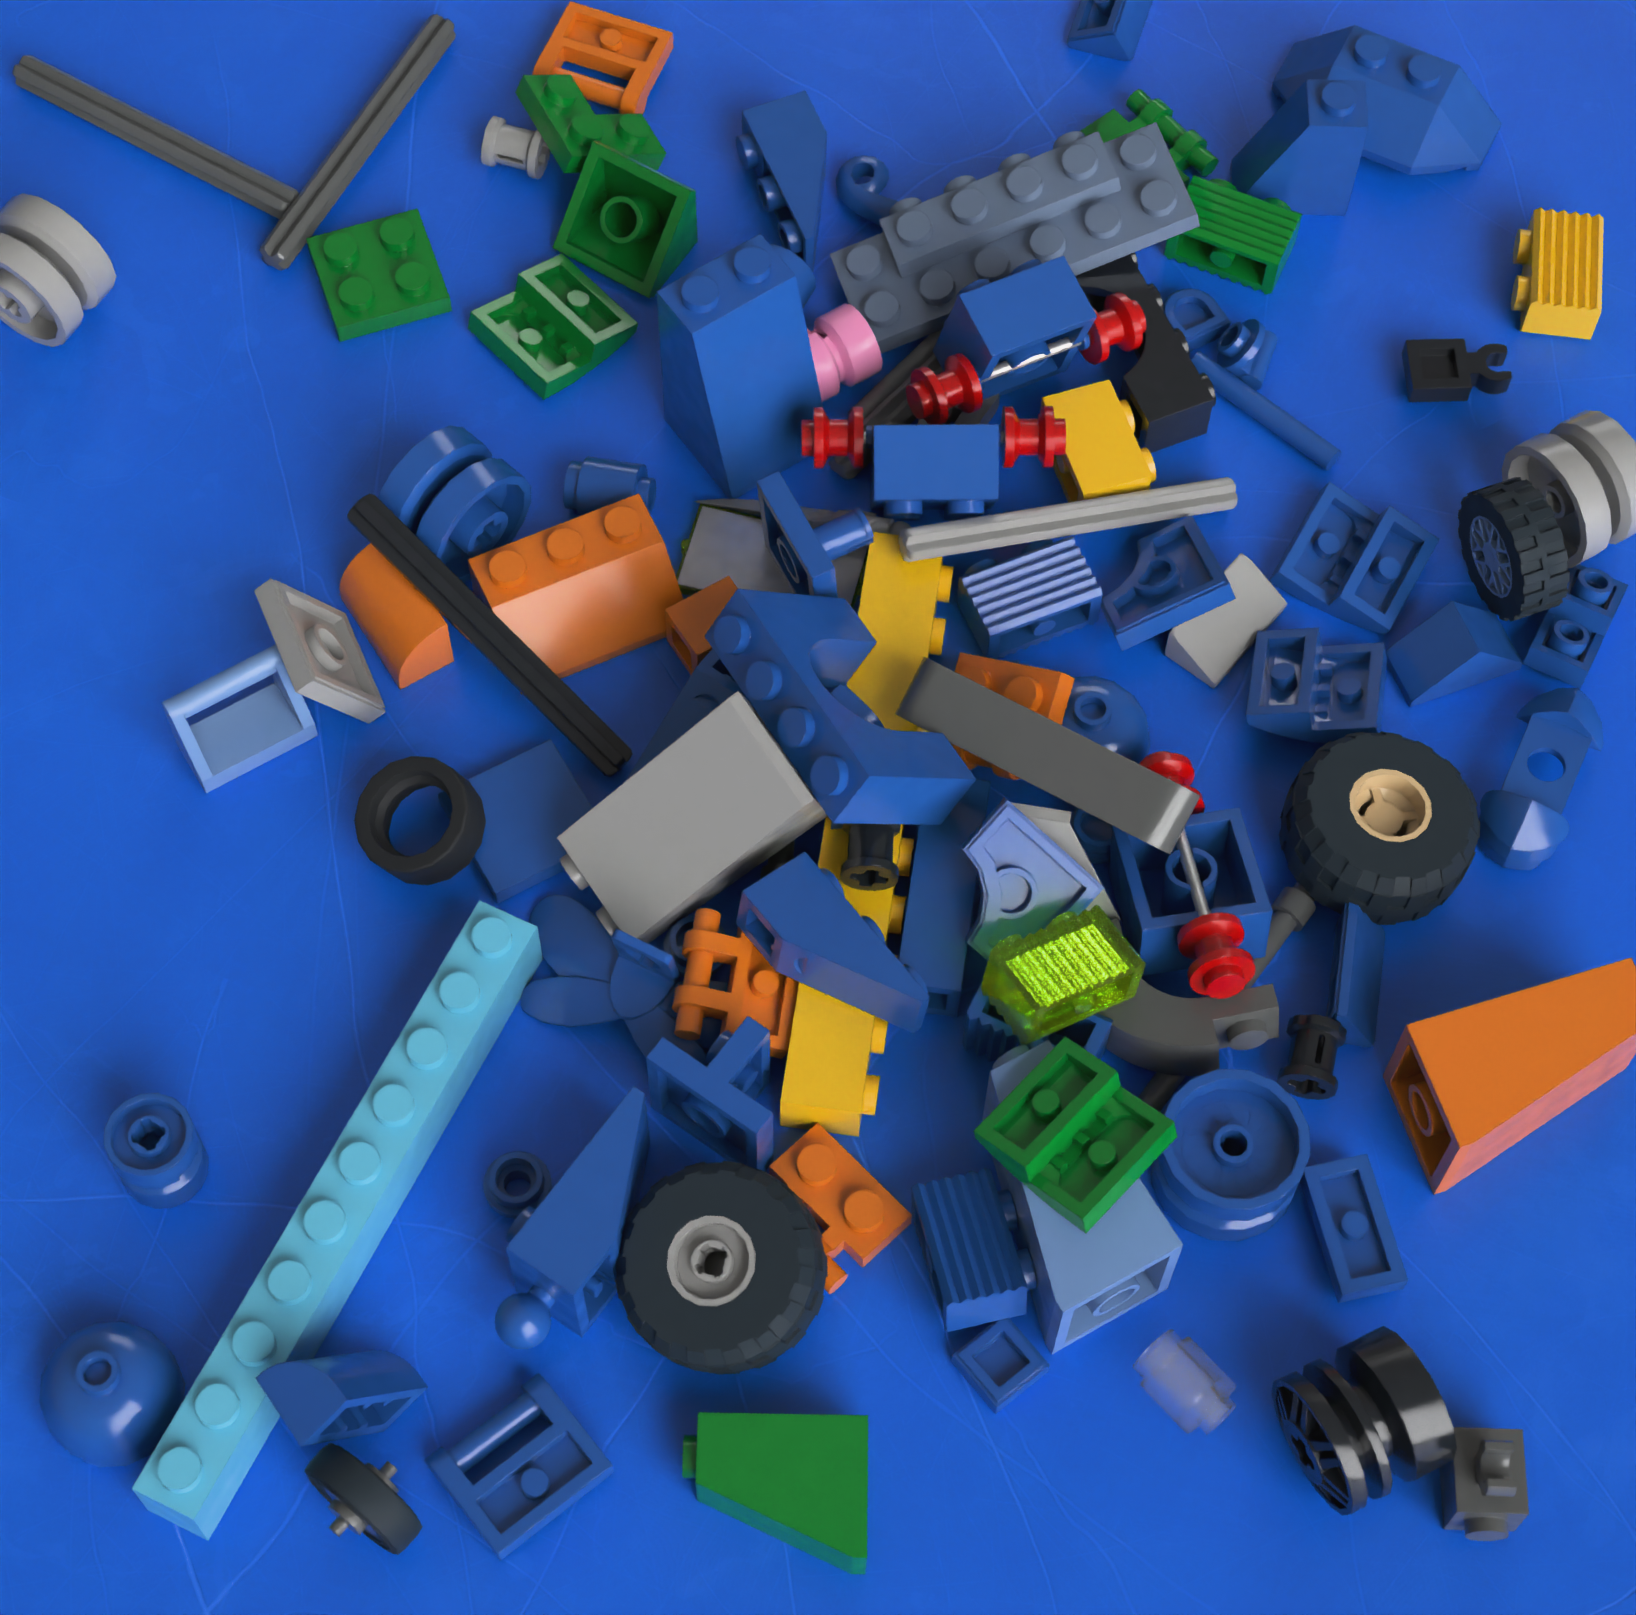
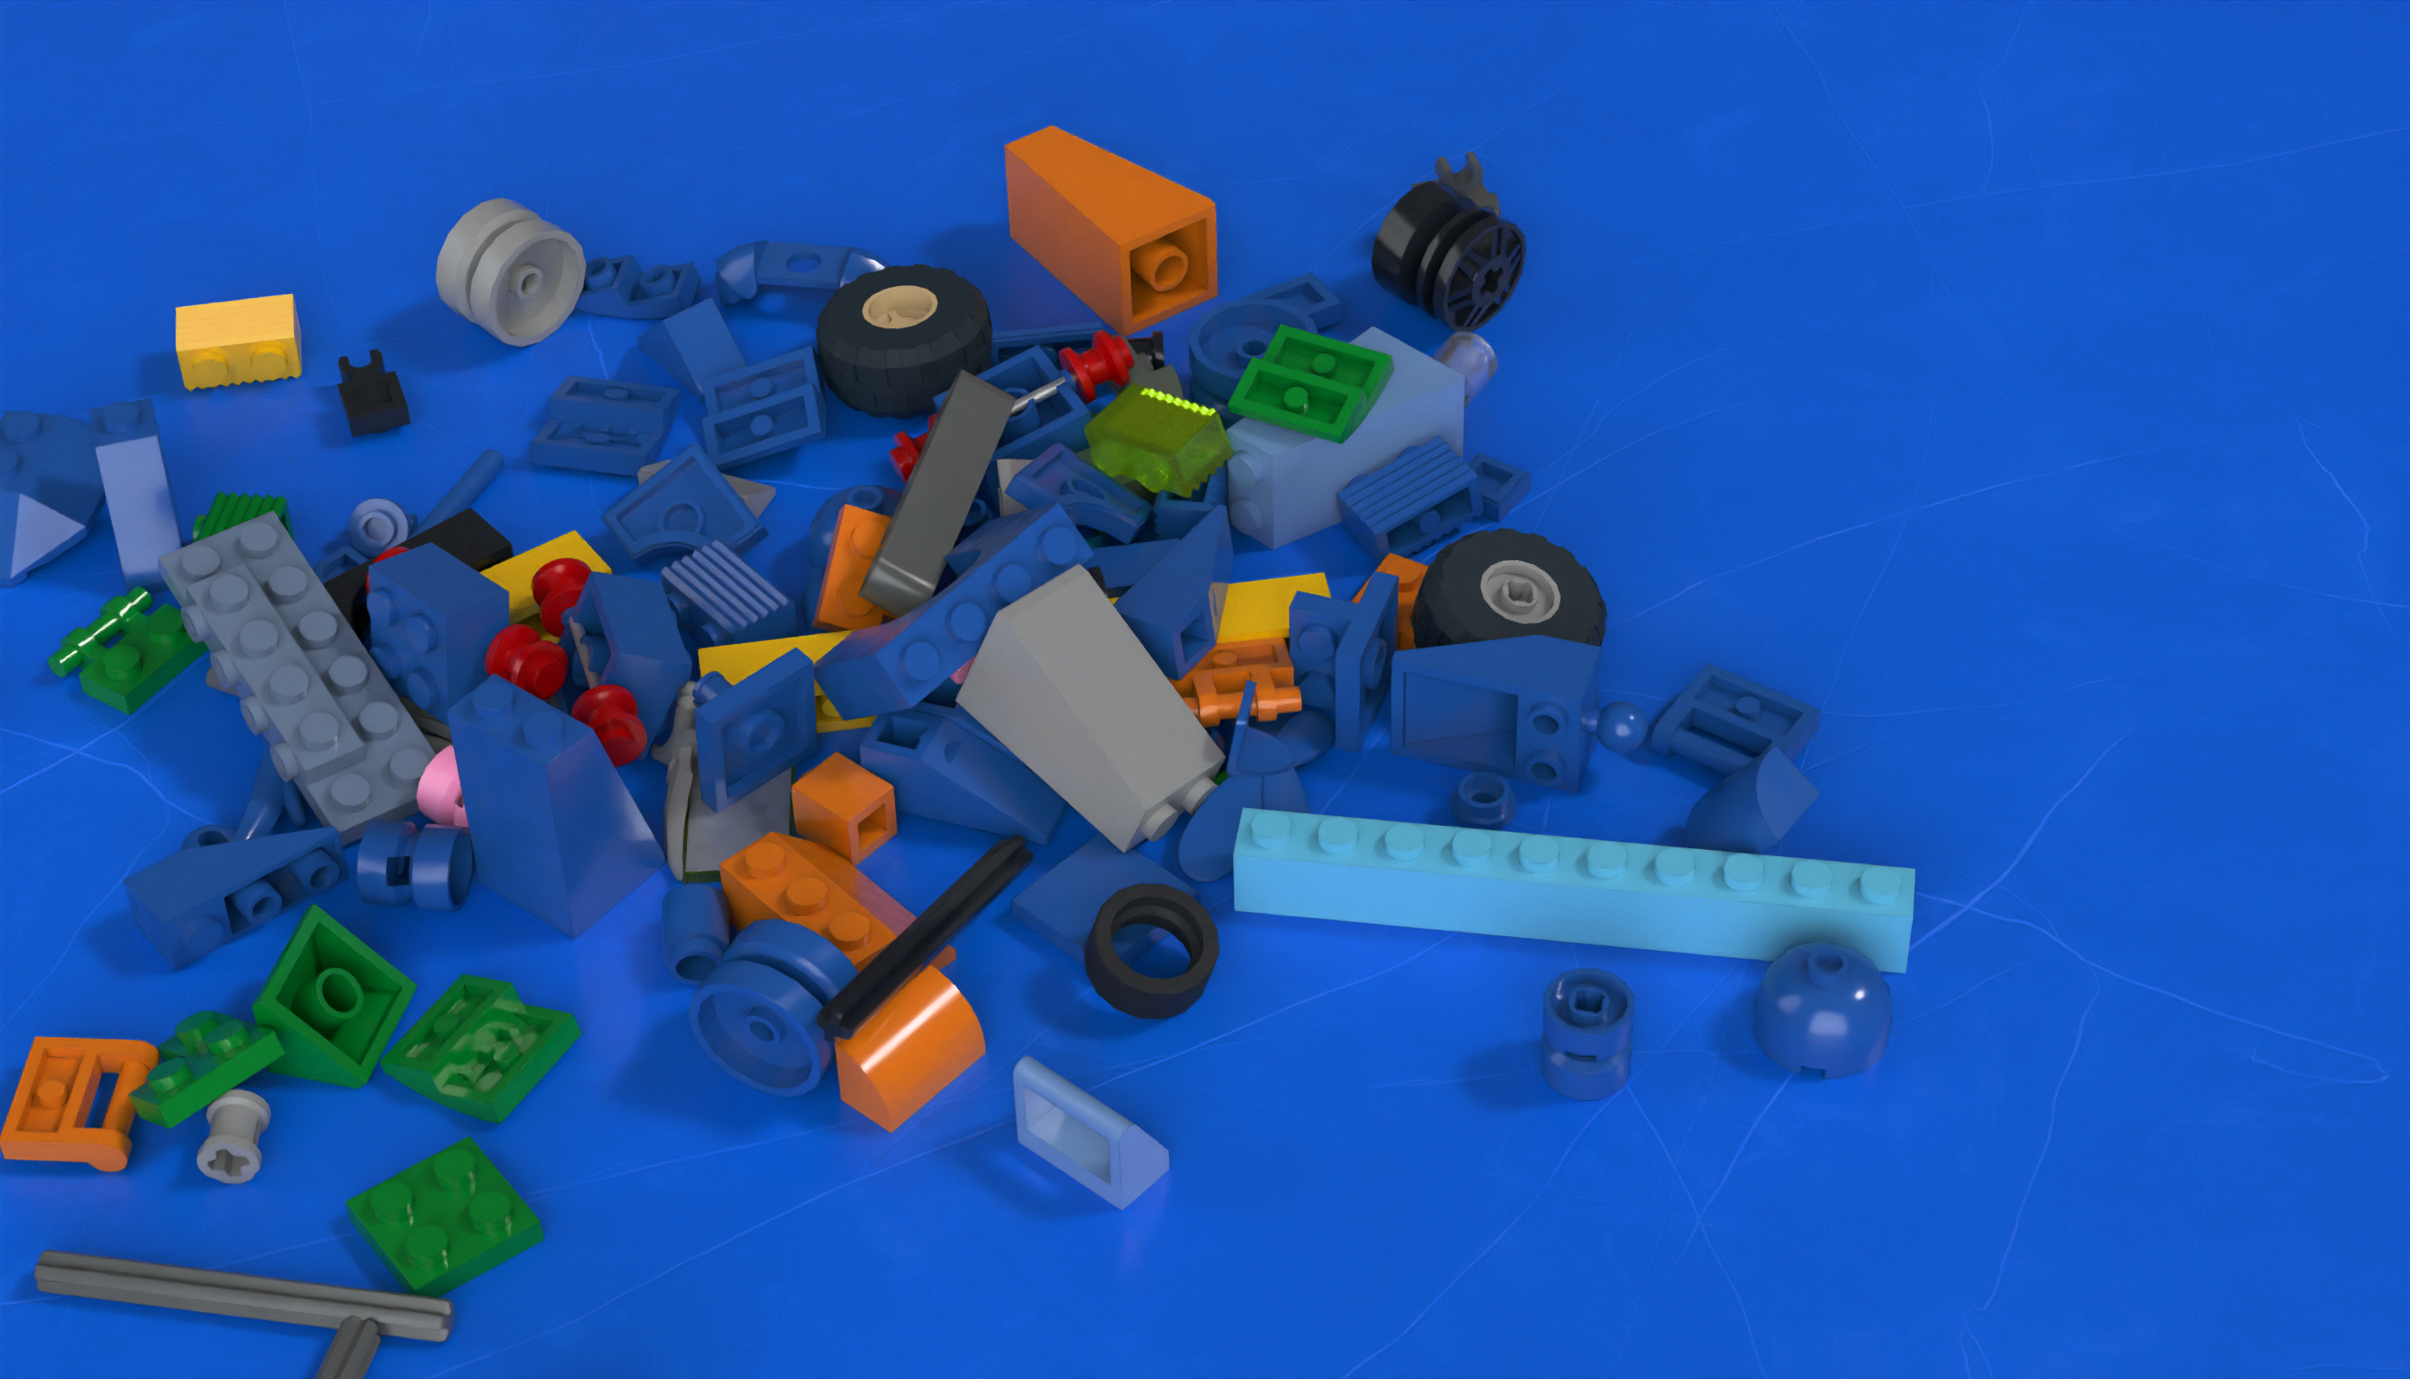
camera: 105 degrees left, 20 degrees down
light grey plate [254,578,386,724] -> none
black wheel [304,1443,422,1555] -> none
green slope [682,1412,868,1574] -> none
light grey axle [898,477,1238,562] -> none
black wheel [1458,477,1570,622] -> none

